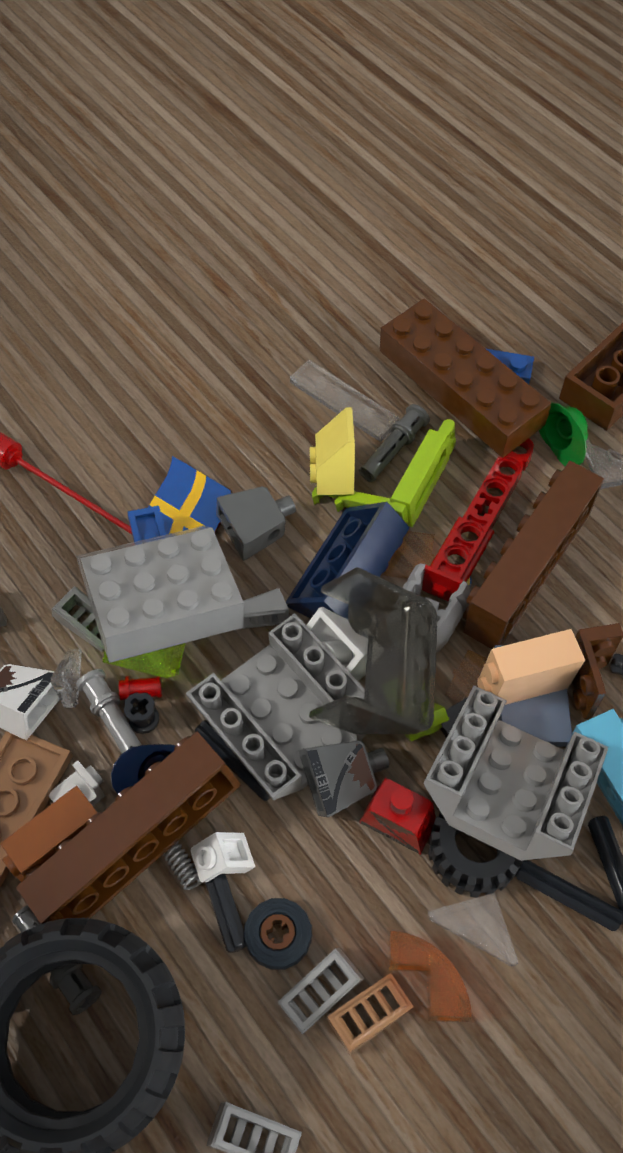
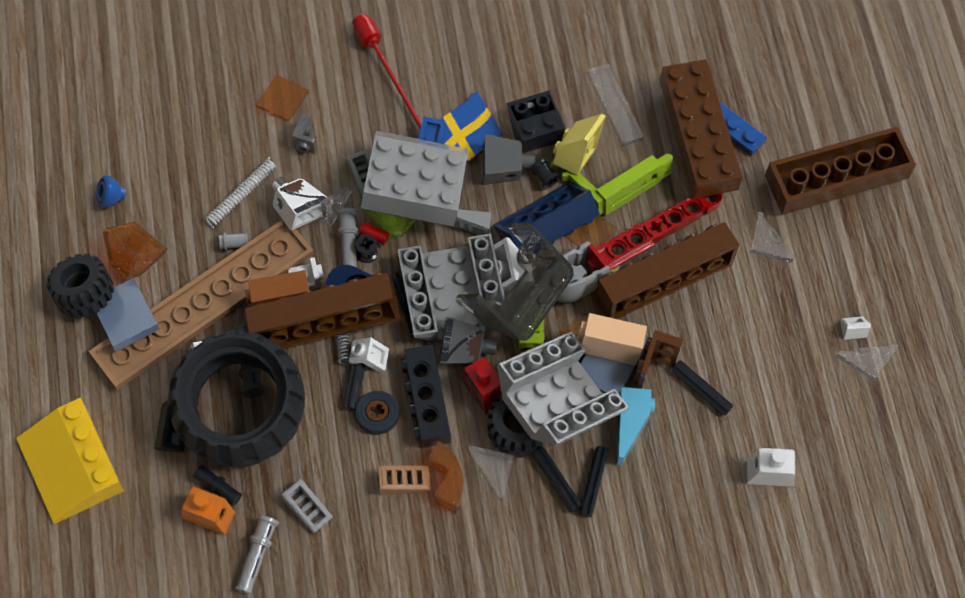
camera: 25 degrees right, 5 degrees up
light grey slope [278,948,364,1034] -> none
dark grey pin [359,404,430,482] -> none
green piece [539,402,588,466] -> none
none -> black brick [401,344,451,448]
none -> black slope [507,90,565,154]
none -> black bush [531,158,561,189]

